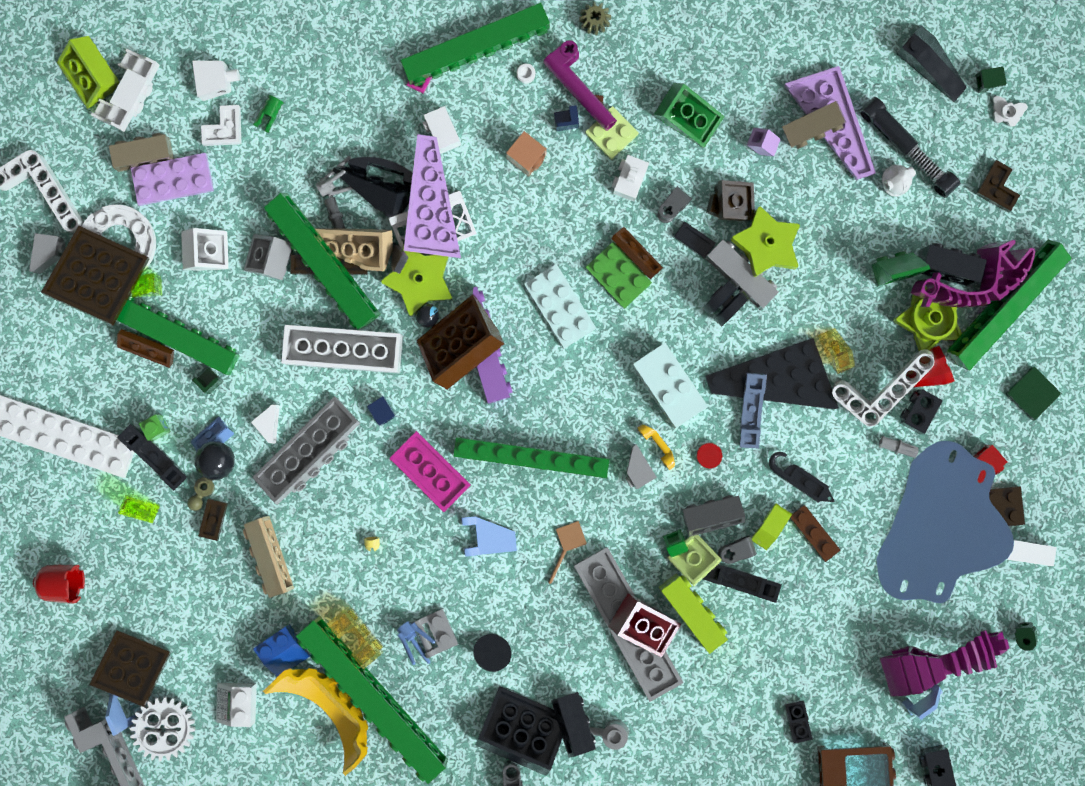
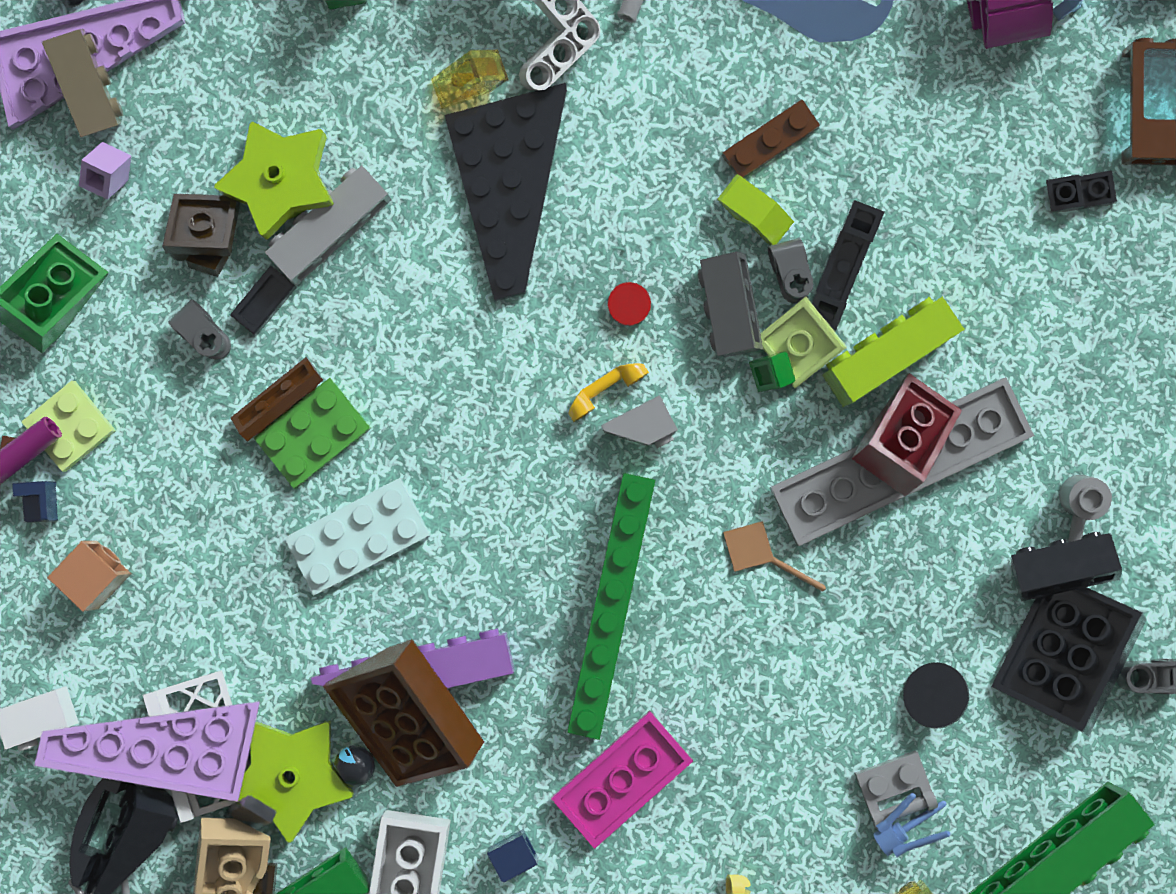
camera: 85 degrees left, 0 degrees up
light blue flag [461,516,517,557] -> none
white brick [612,155,649,202] -> none
light aqua brick [632,343,708,429] -> none
black wheel [702,278,751,327] -> none
sand blue slope [739,373,767,449] -> none
black plate [769,452,835,503] -> none

